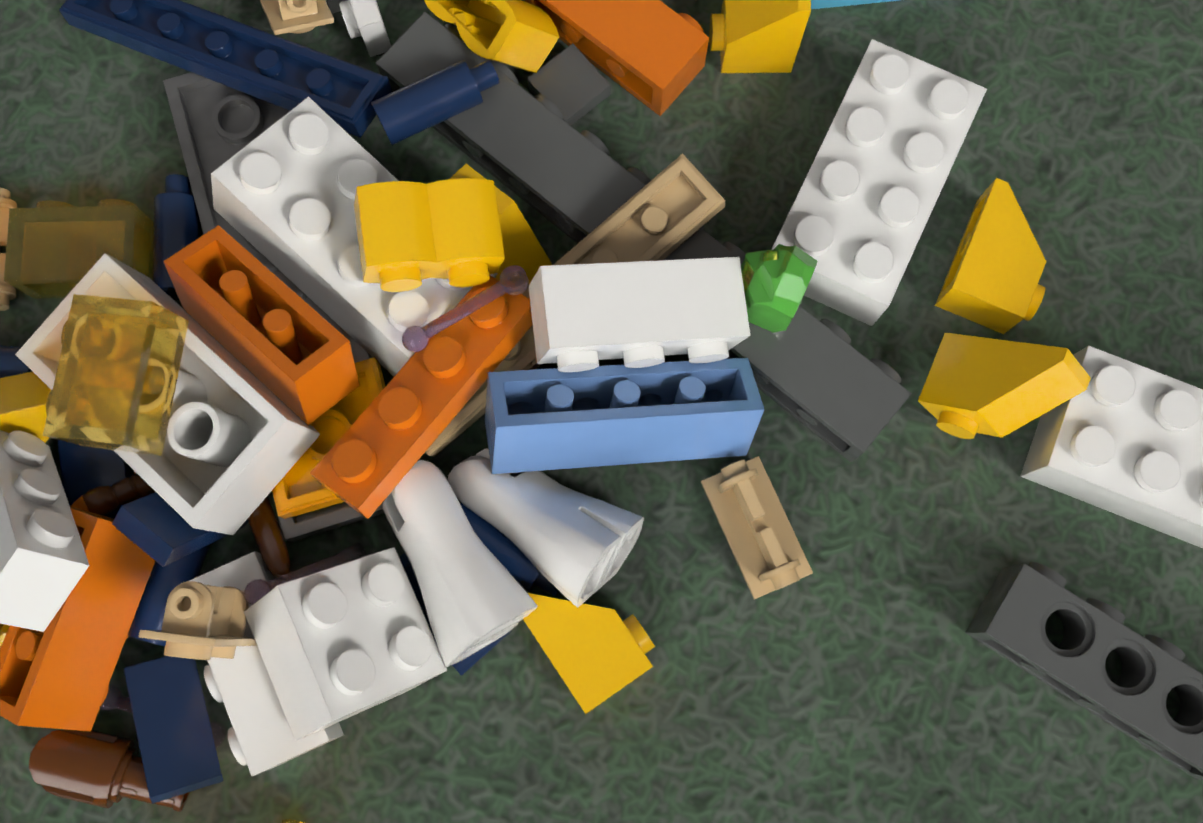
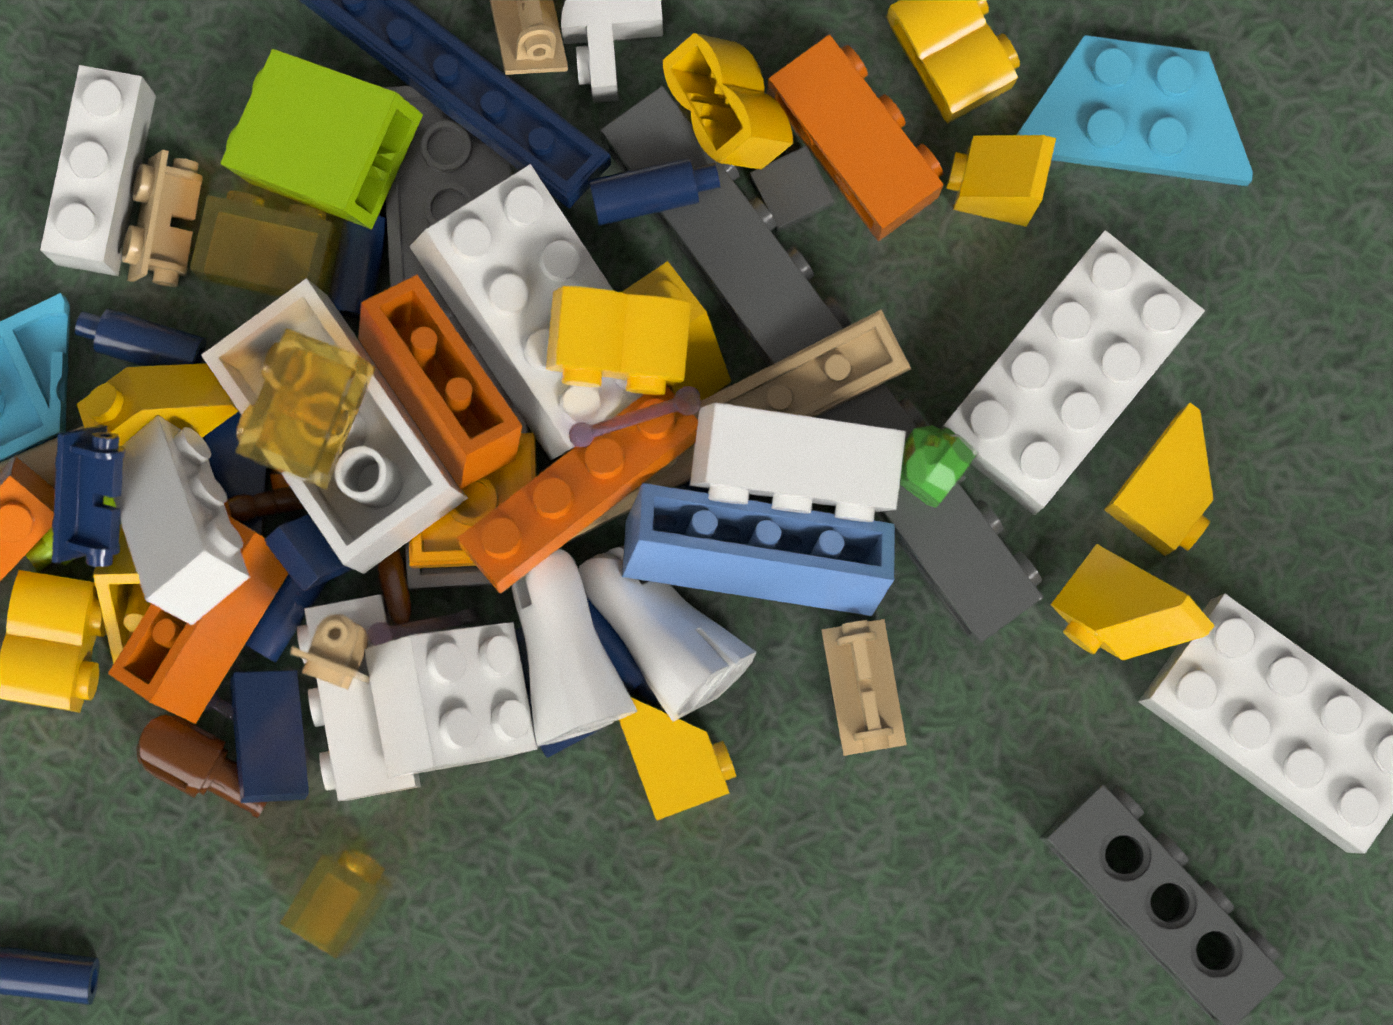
camera: 10 degrees right, 5 degrees up
none -> lime brick [220,49,423,230]

